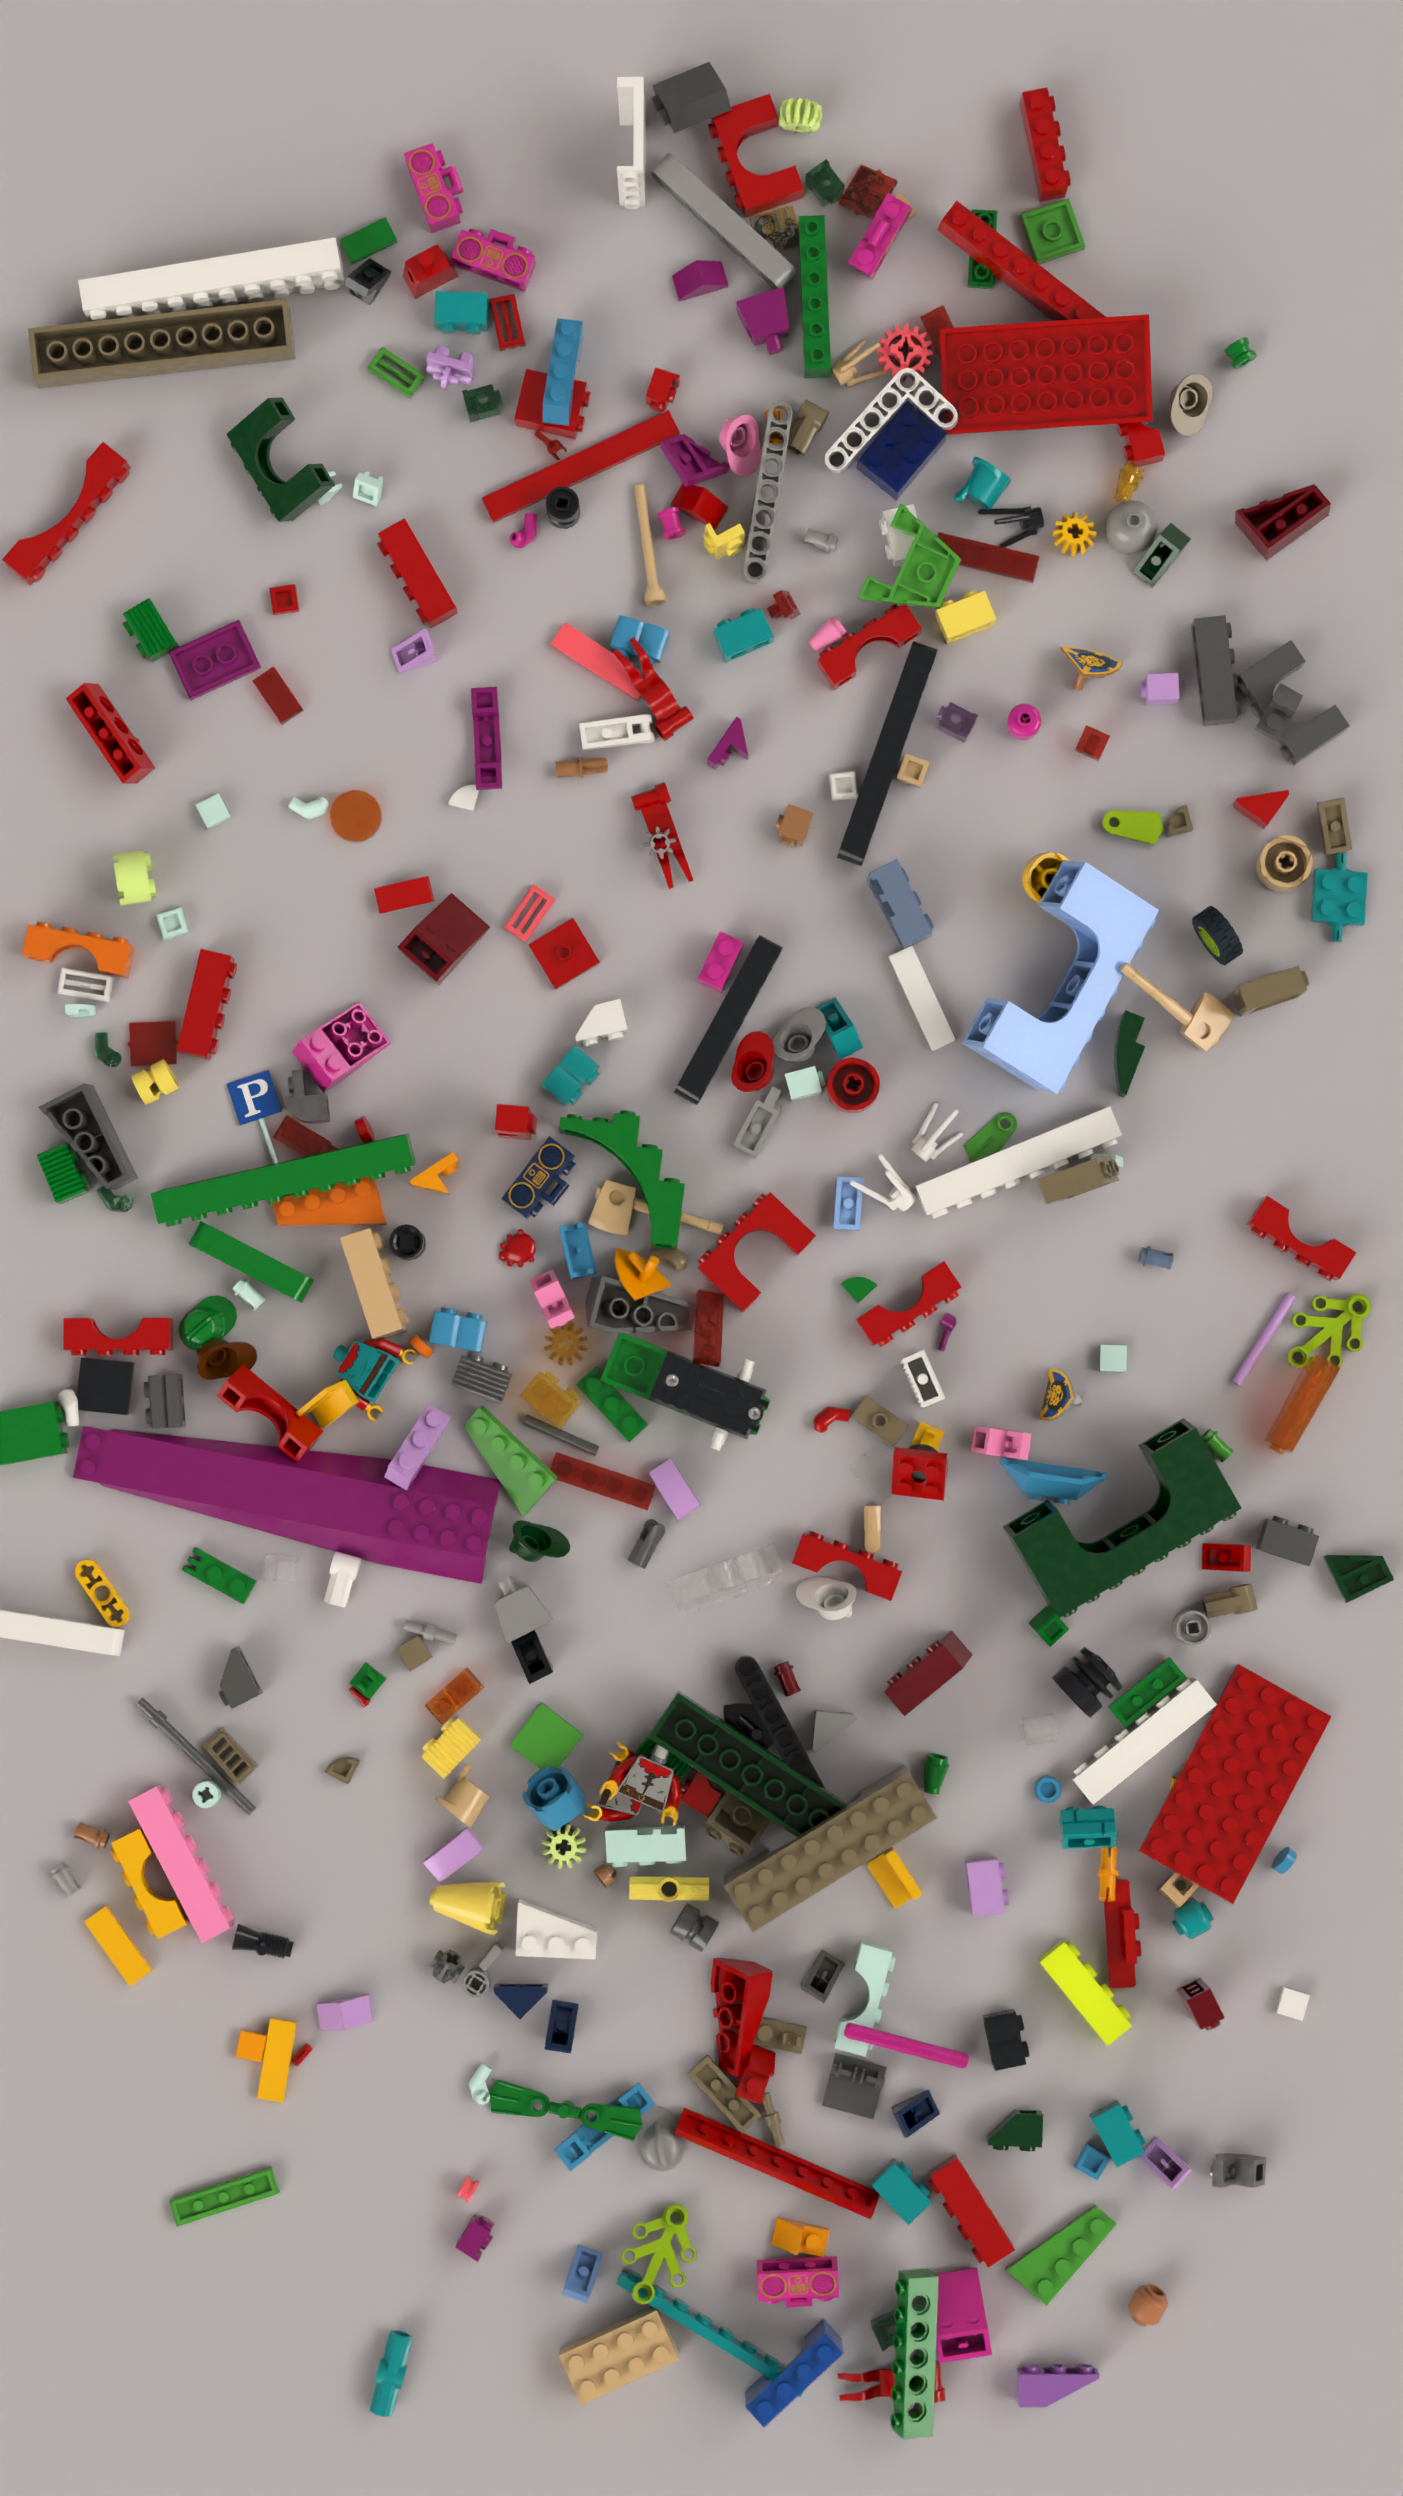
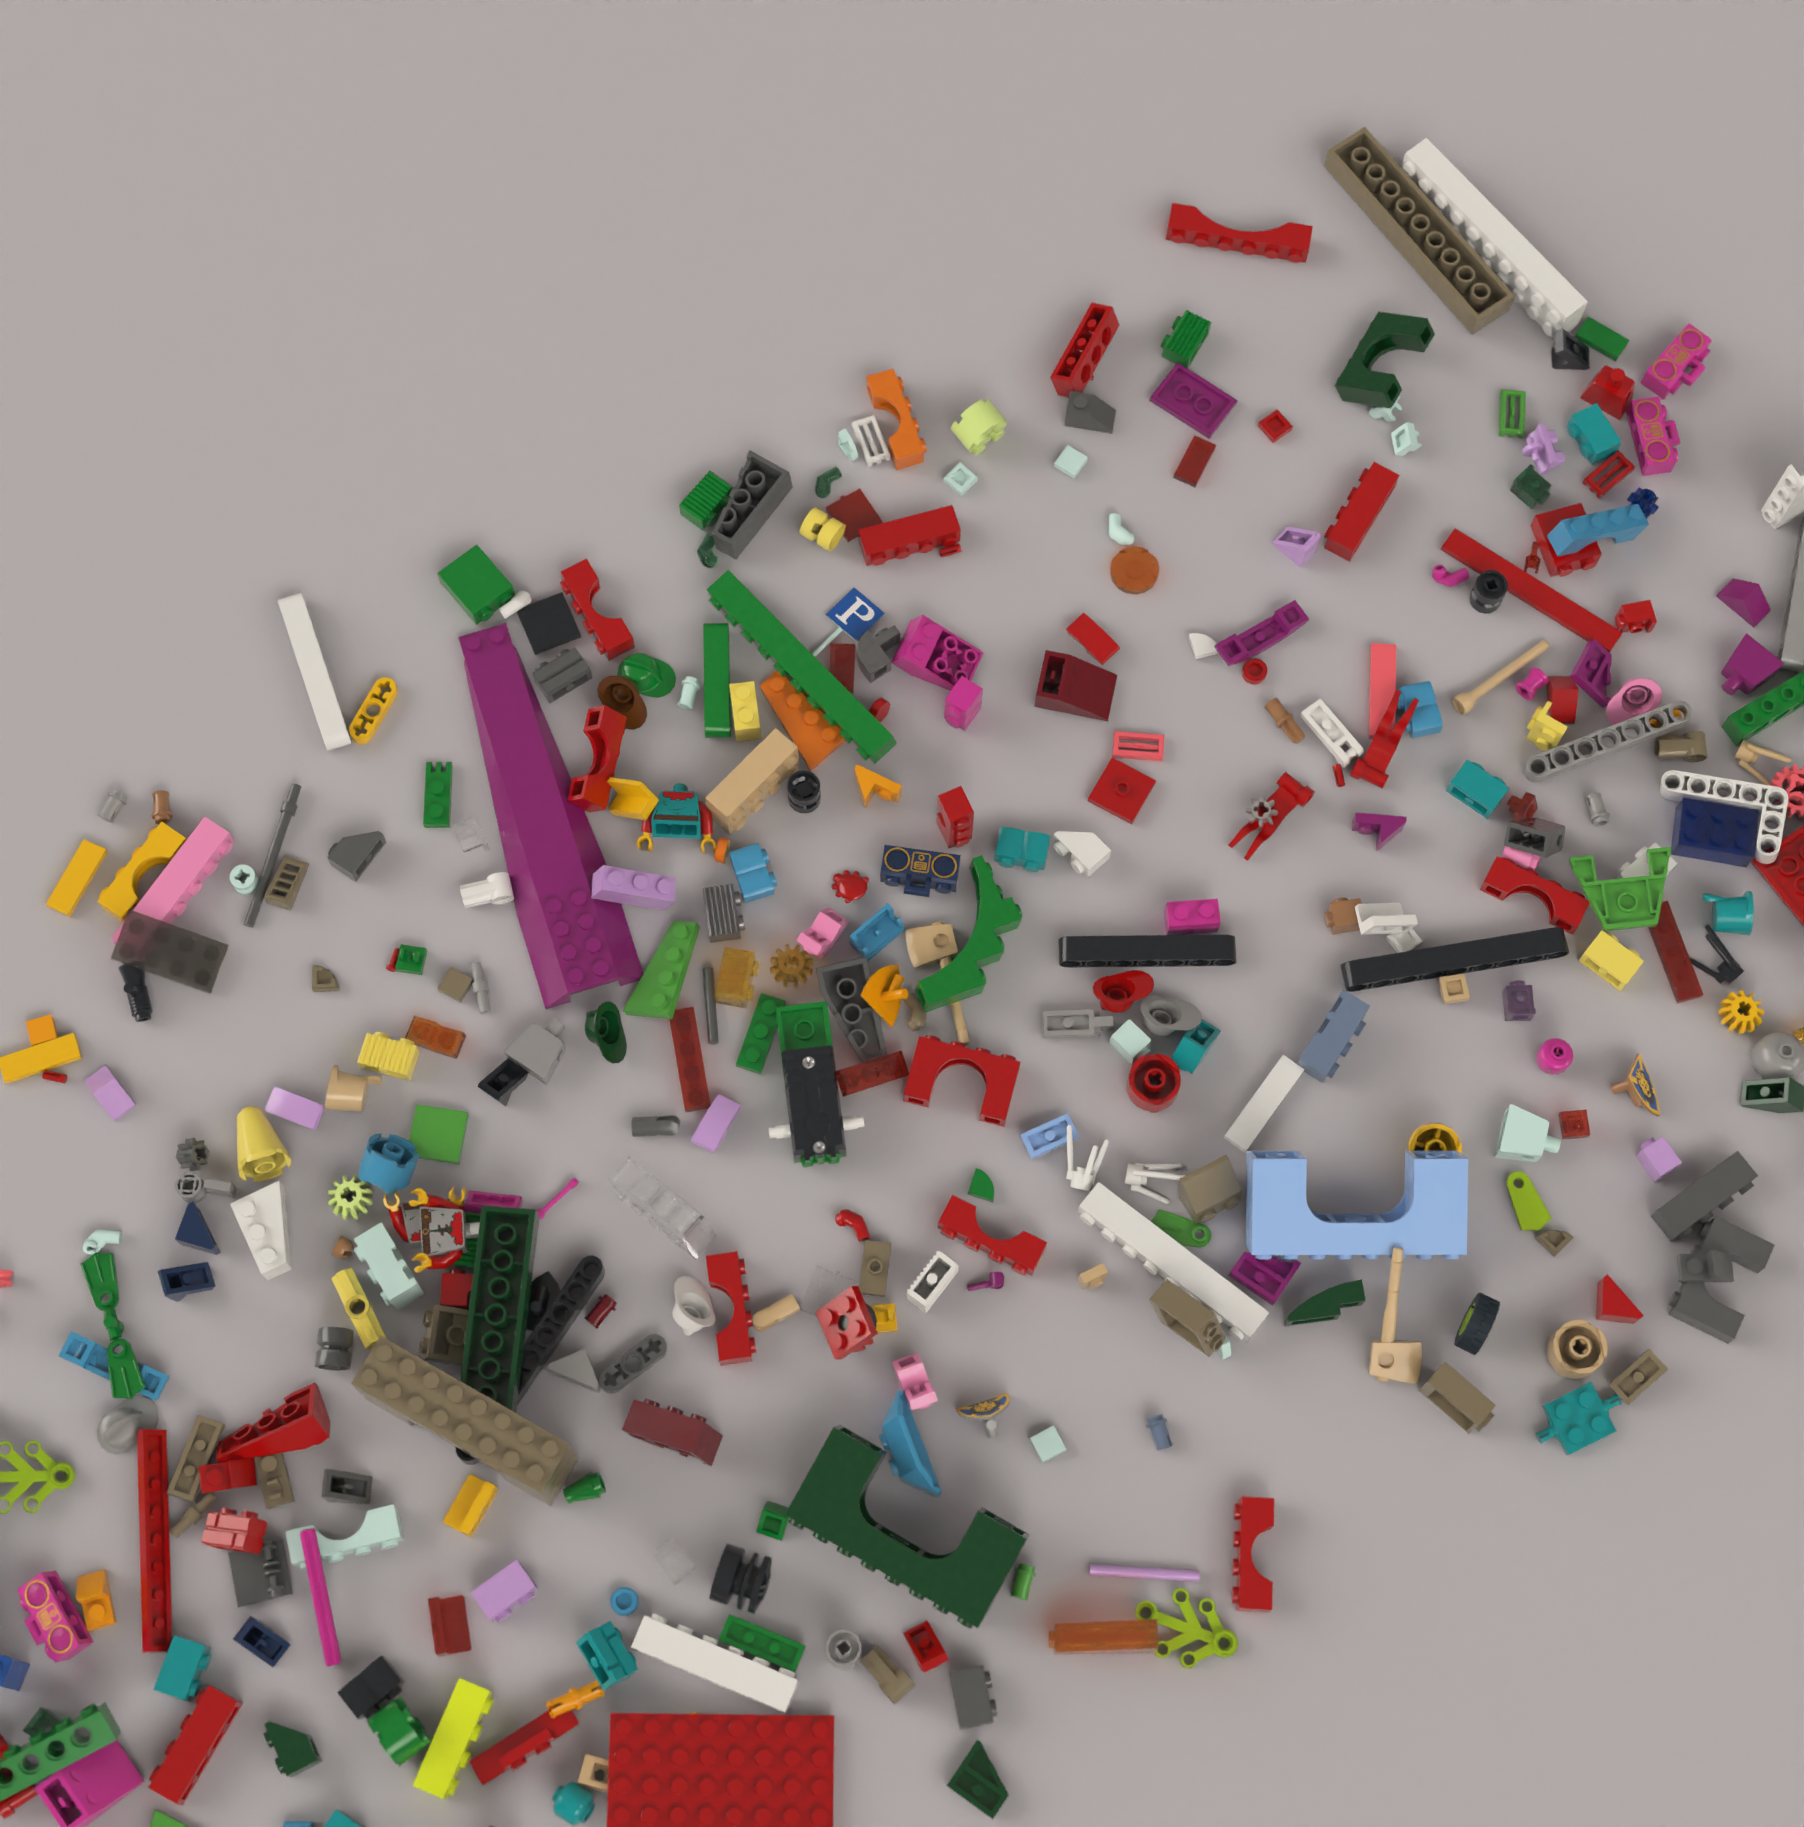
camera: 55 degrees right, 15 degrees down
none -> clear smoke plate [110,909,229,994]
none -> brick [201,1508,267,1554]
none -> green brick [367,1696,431,1766]
none -> clear red panel [428,1595,472,1657]
none -> dark pink plate [465,1191,522,1214]
none -> dark pink hinge [536,1178,579,1219]
none -> dark grey beam [599,1334,667,1394]
none -> light yellow brick [729,681,761,742]
none -> red piece [939,544,962,558]
none -> dark pink brick [944,676,983,731]
none -> dark grey slope [1065,391,1116,434]
none -> tan plate [1078,1263,1108,1289]
none -> dark tan slope [1180,1155,1242,1224]
none -> magenta wing [1228,1252,1301,1306]
none -> red tile [1242,658,1267,685]
none -> red piece [1332,764,1345,787]
none -> white panel [1355,903,1418,935]
none -> light aqua torso [1494,1104,1561,1162]
none -> dark grey torso [1504,817,1565,858]
none -> clear blue gear [1627,487,1659,519]

